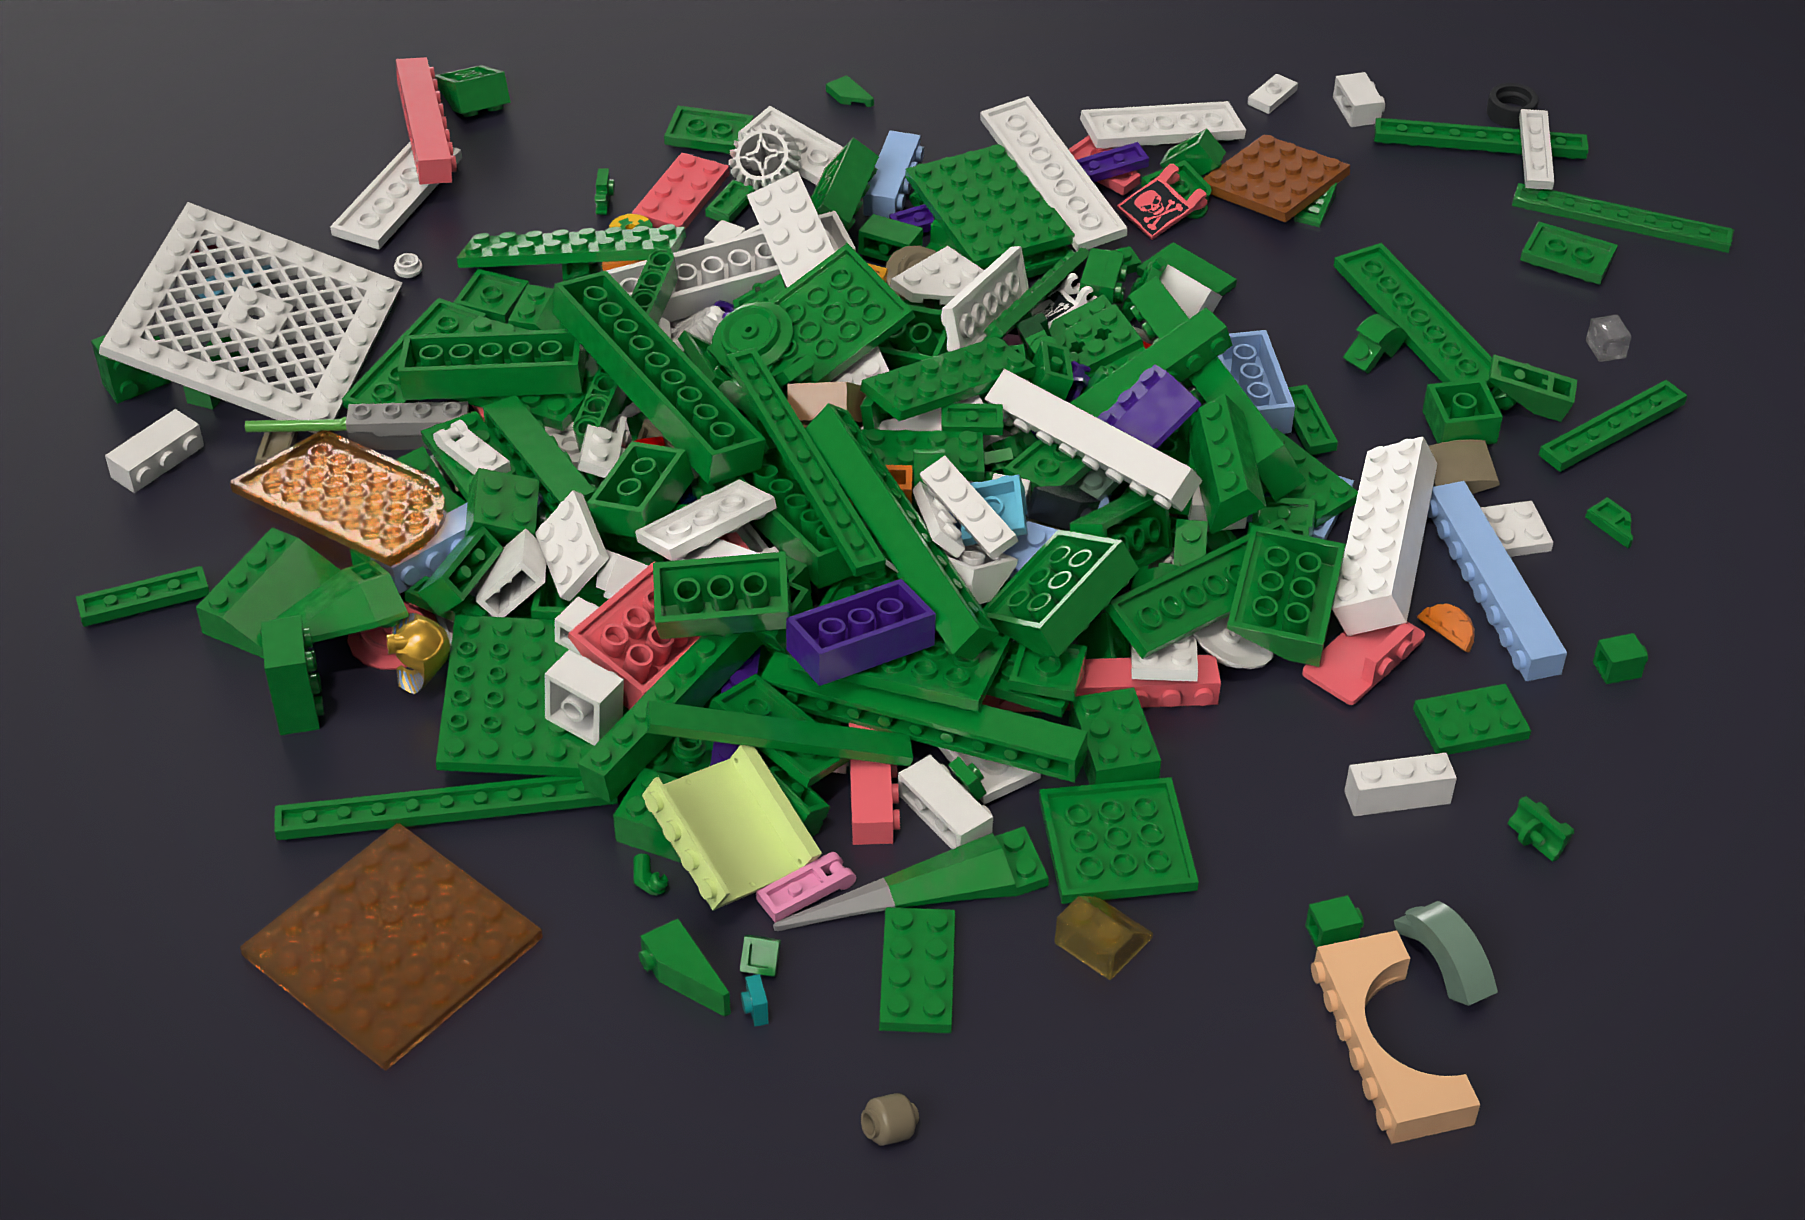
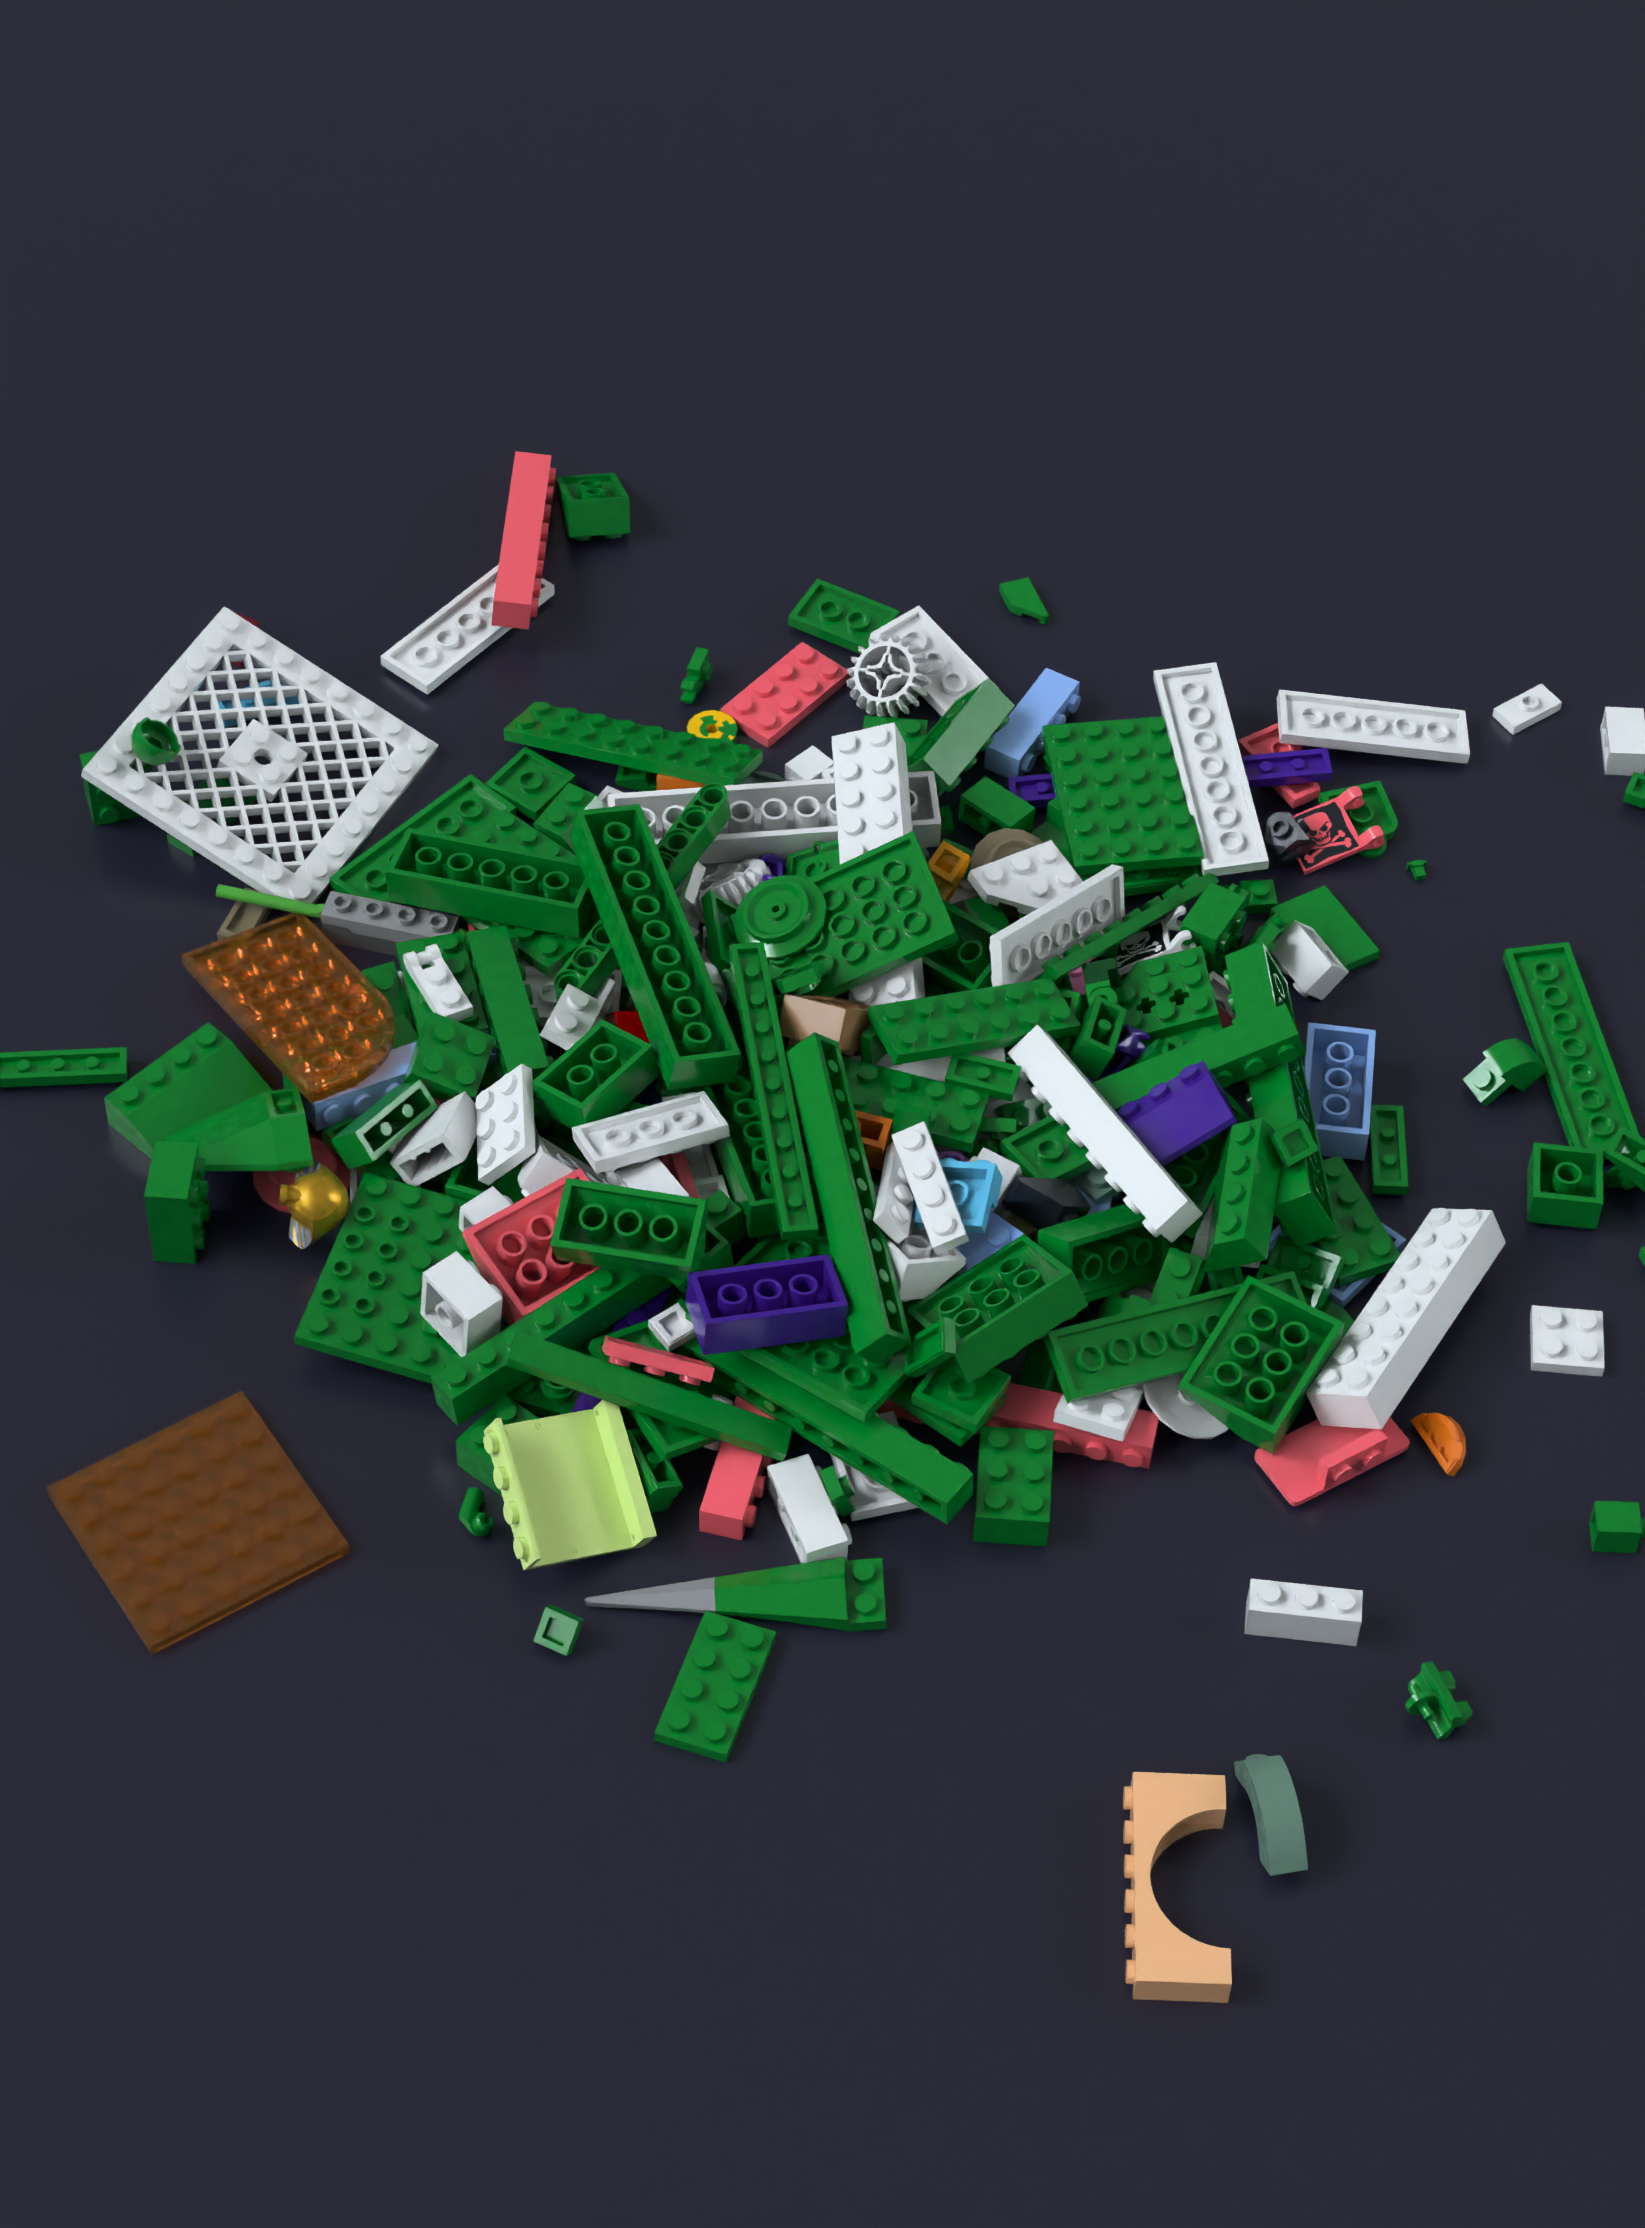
camera: 15 degrees right, 5 degrees up
white brick [105,409,204,493] -> none
green plate [275,776,618,840] -> none
white plate [394,253,423,278] -> none
green slope [638,919,731,1017] -> none
green plate [705,180,755,223] -> none
teal plate [741,974,769,1027] -> none
bright pink plate [756,852,857,922] -> none
dark tan head [861,1093,919,1146] -> none
green plate [1039,777,1199,904] -> none
clear yellow slope [1055,896,1153,980] -> none
green slope [1160,128,1226,176] -> none
dark orange plate [1203,134,1350,222] -> none
green slope [1294,182,1337,228] -> none
green brick [1305,895,1364,949] -> none
green plate [1413,684,1531,755] -> none
light blue brick [1427,481,1567,681] -> none
dark tan slope [1429,440,1500,494] -> none
none -> green hair [131,717,181,766]
none -> coral plate [602,1336,715,1385]
none -> white tile [648,1303,696,1352]
none -> green tile [904,1317,956,1378]
none -> black hand [1260,812,1314,870]
none -> green plate [1269,1118,1319,1167]
none -> green piece [1406,859,1427,881]

